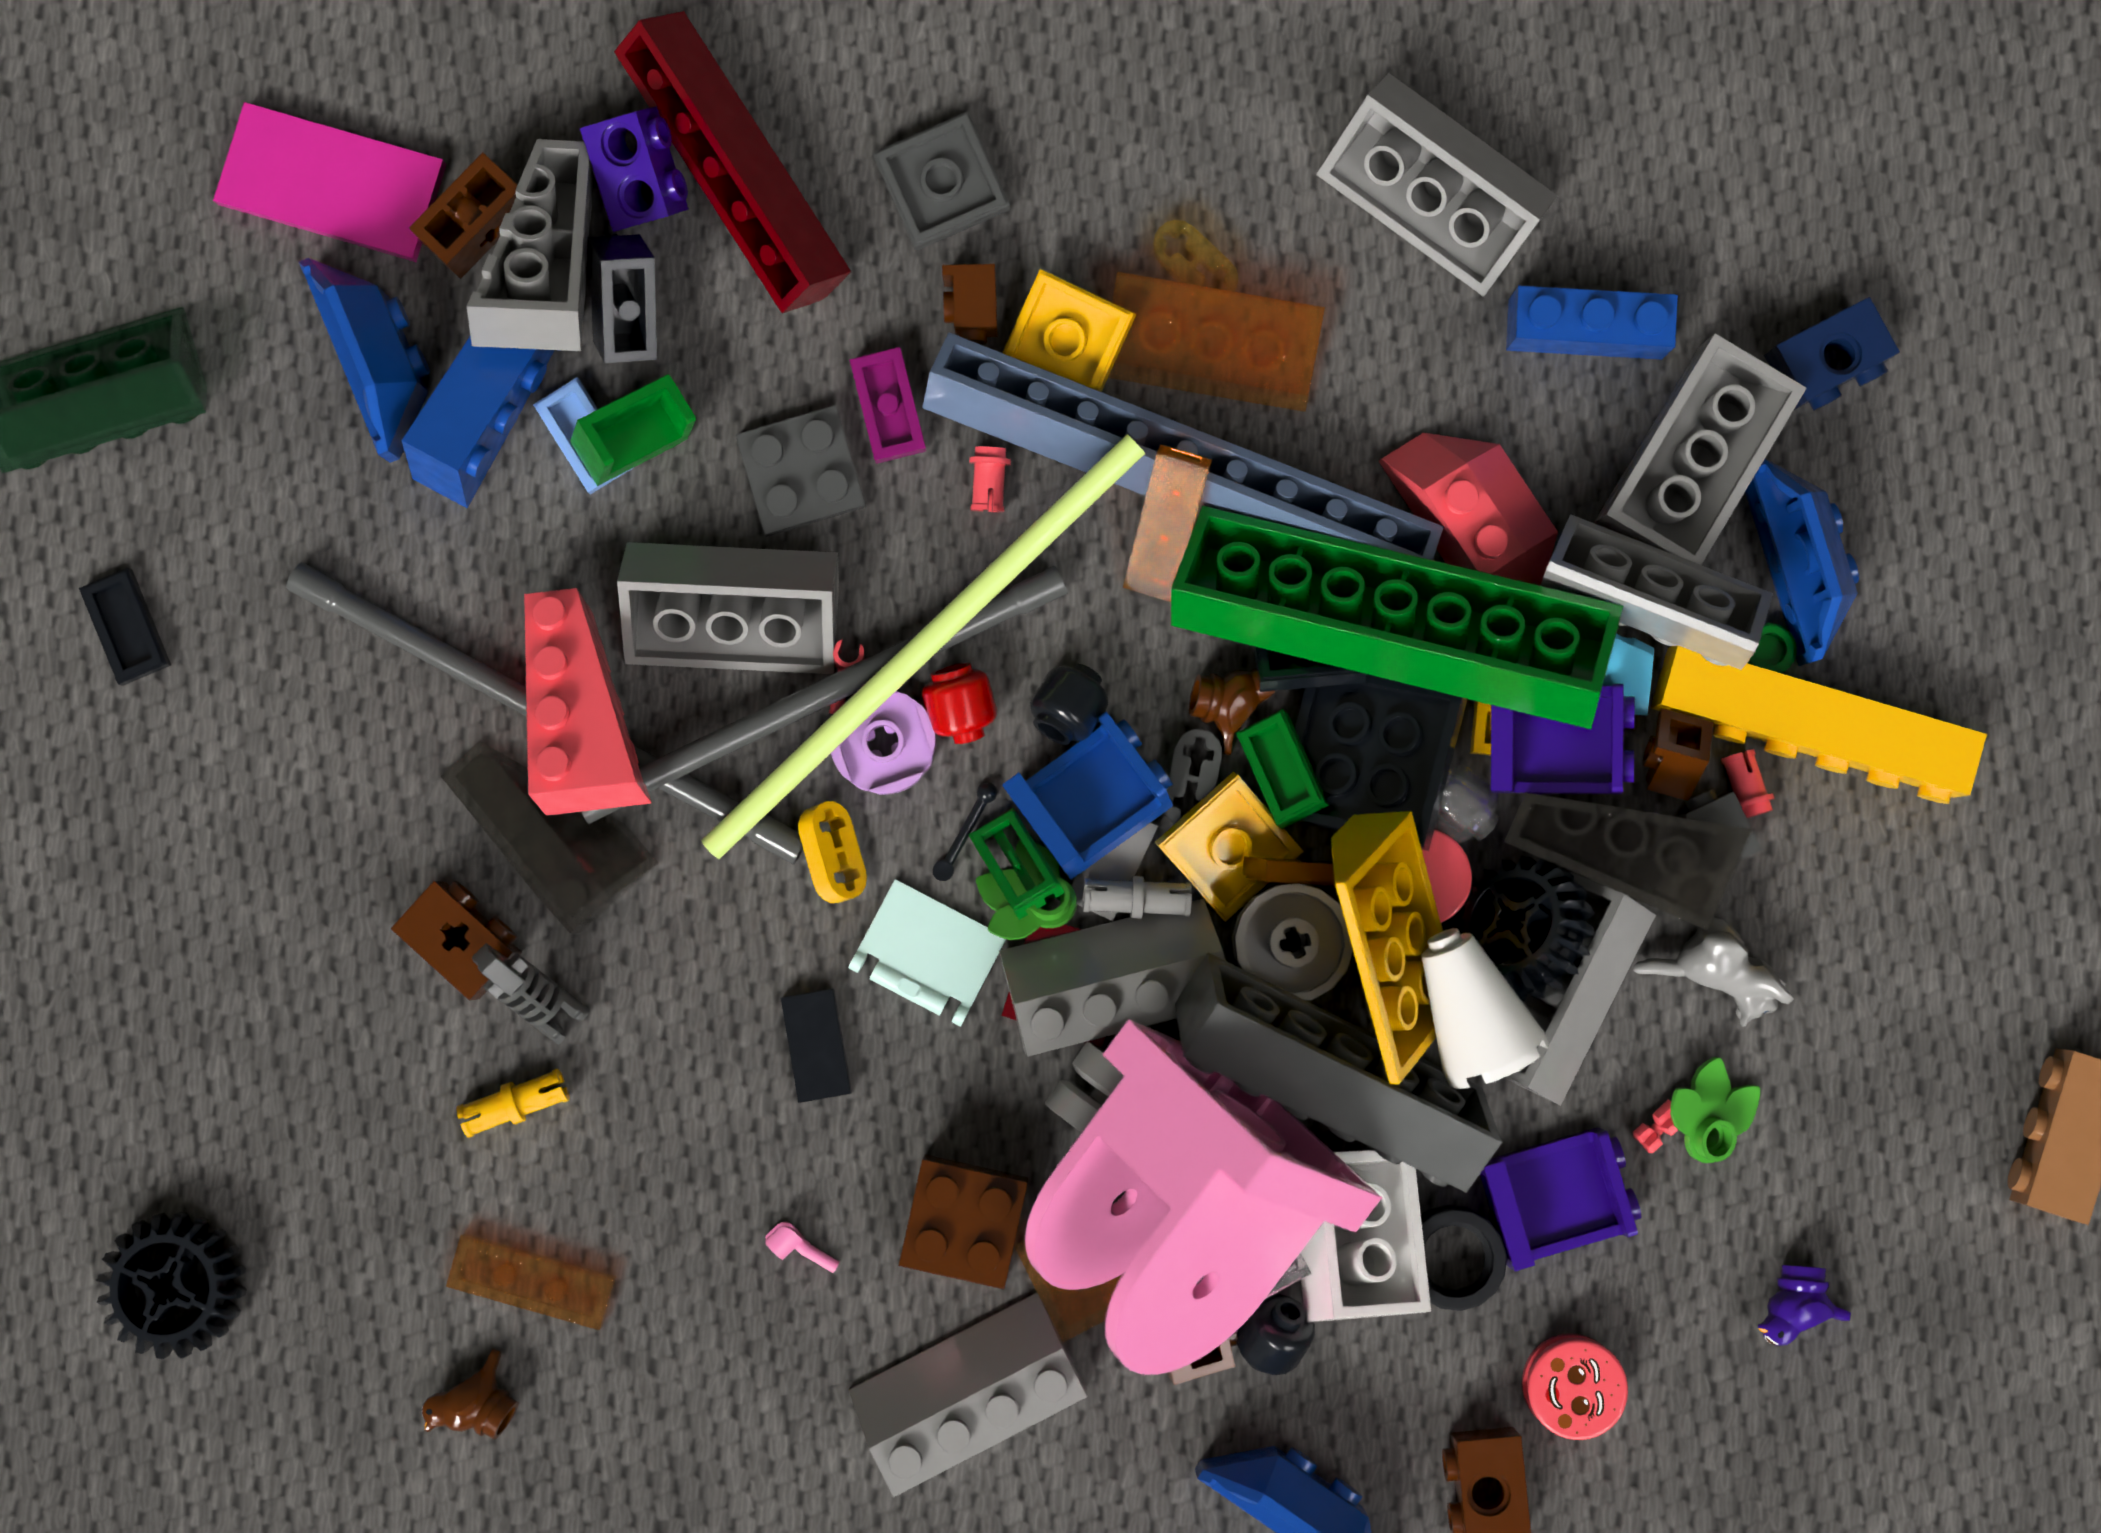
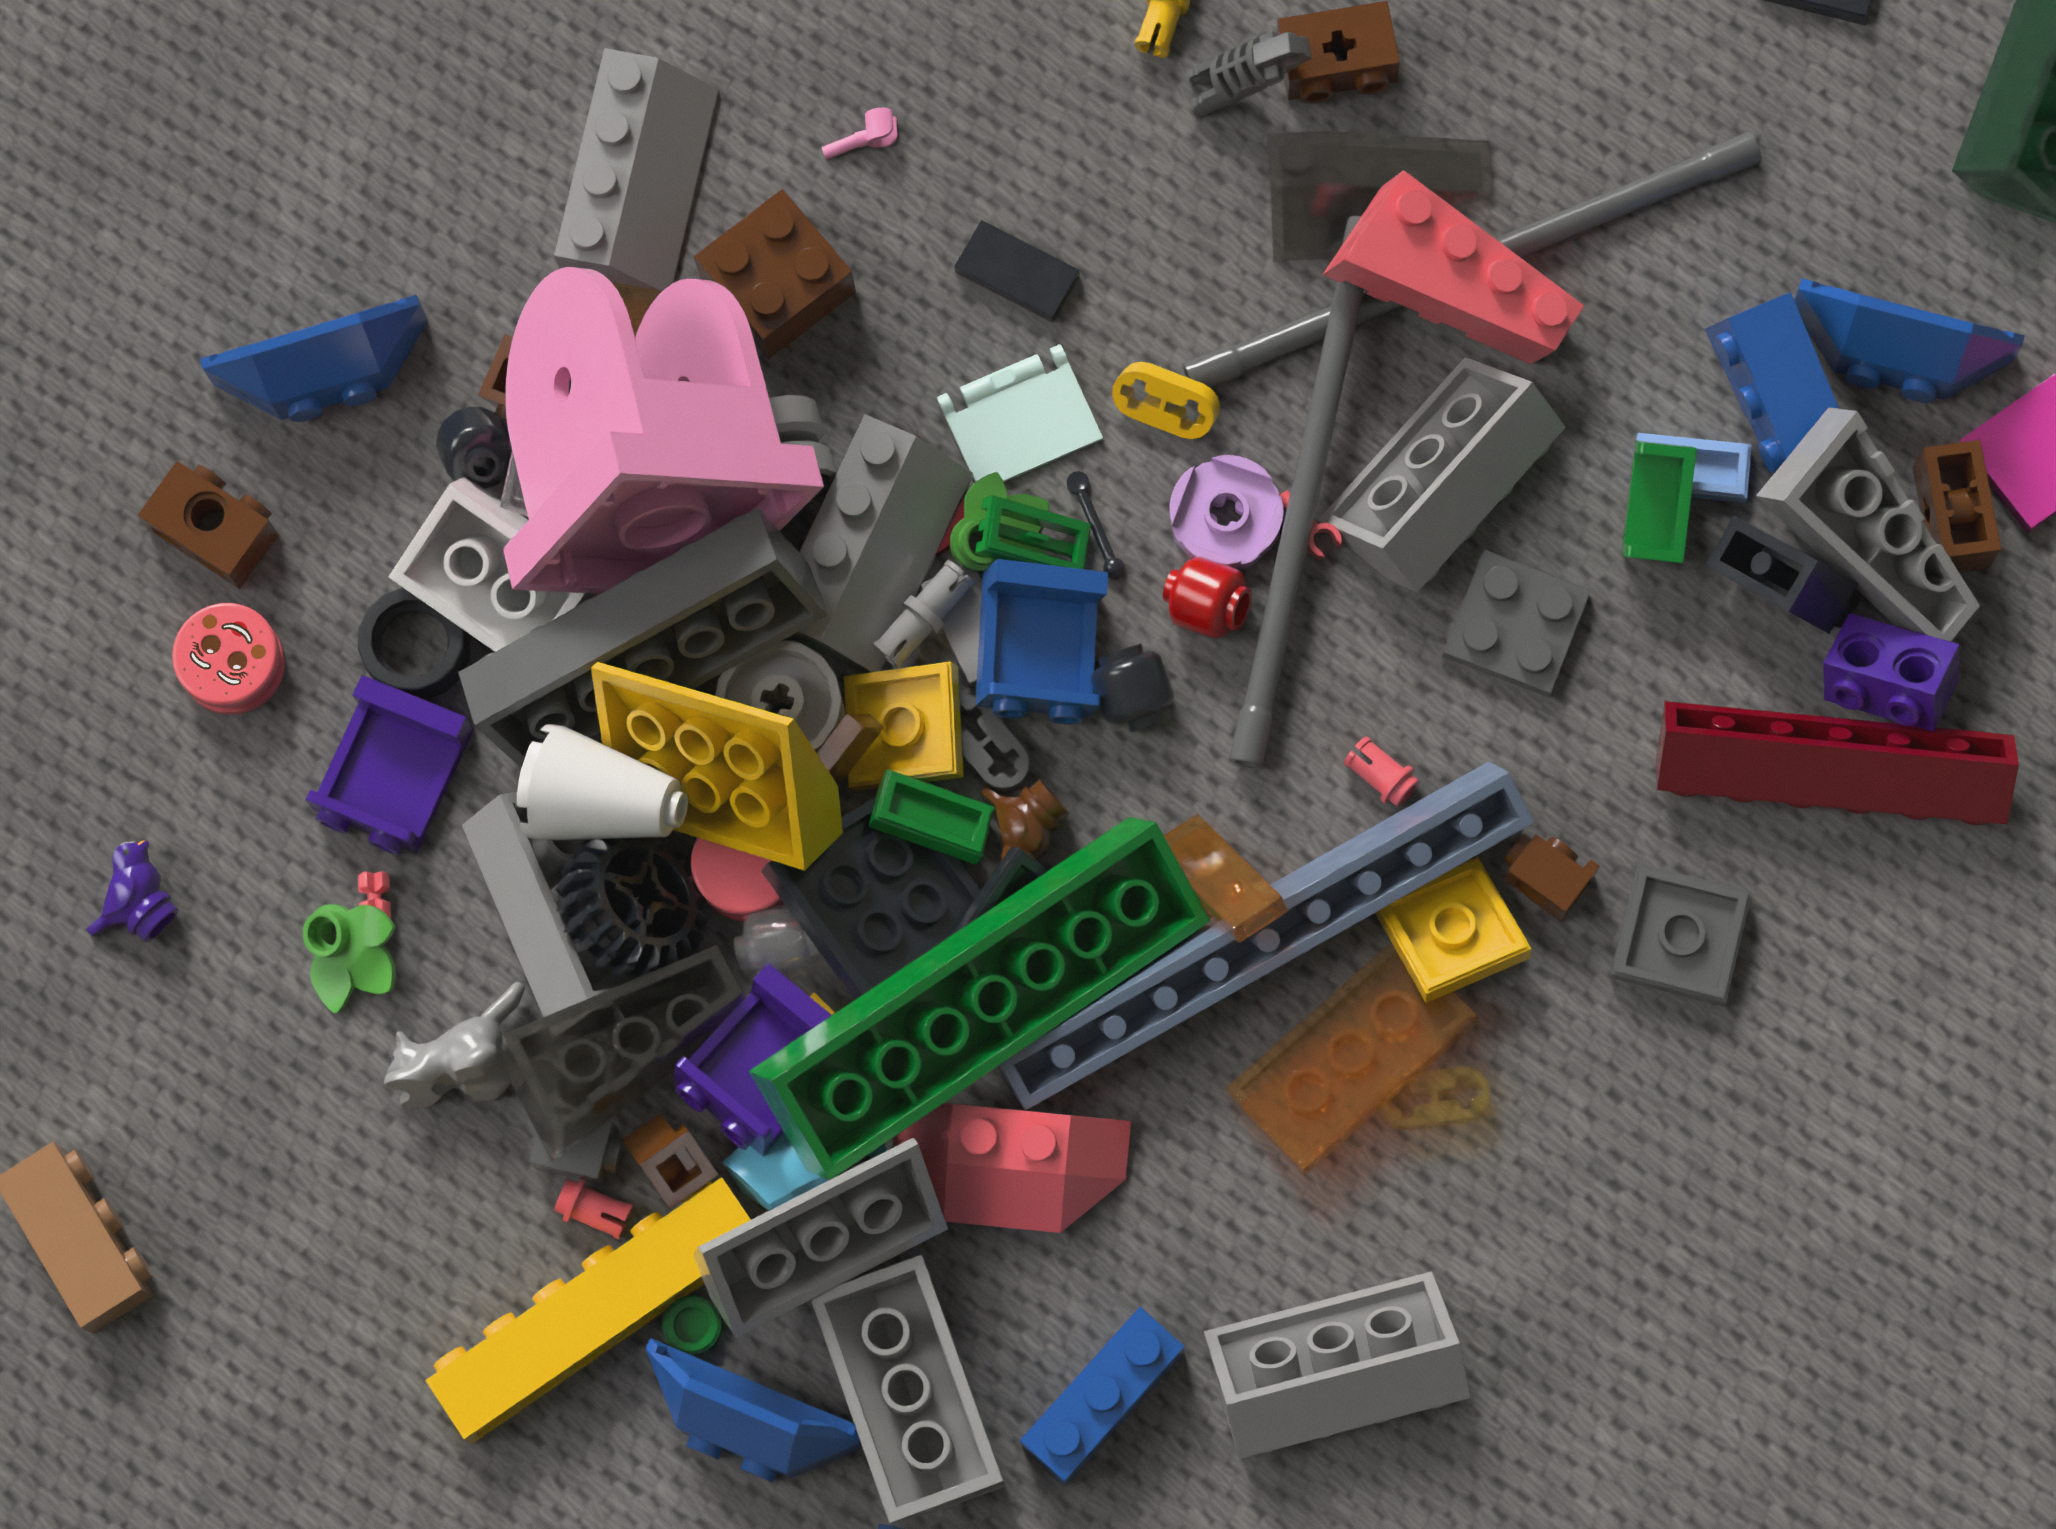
camera: 135 degrees right, 10 degrees down
yellowish green piece [701,434,1146,859] -> none
magenta plate [849,347,926,464] -> none

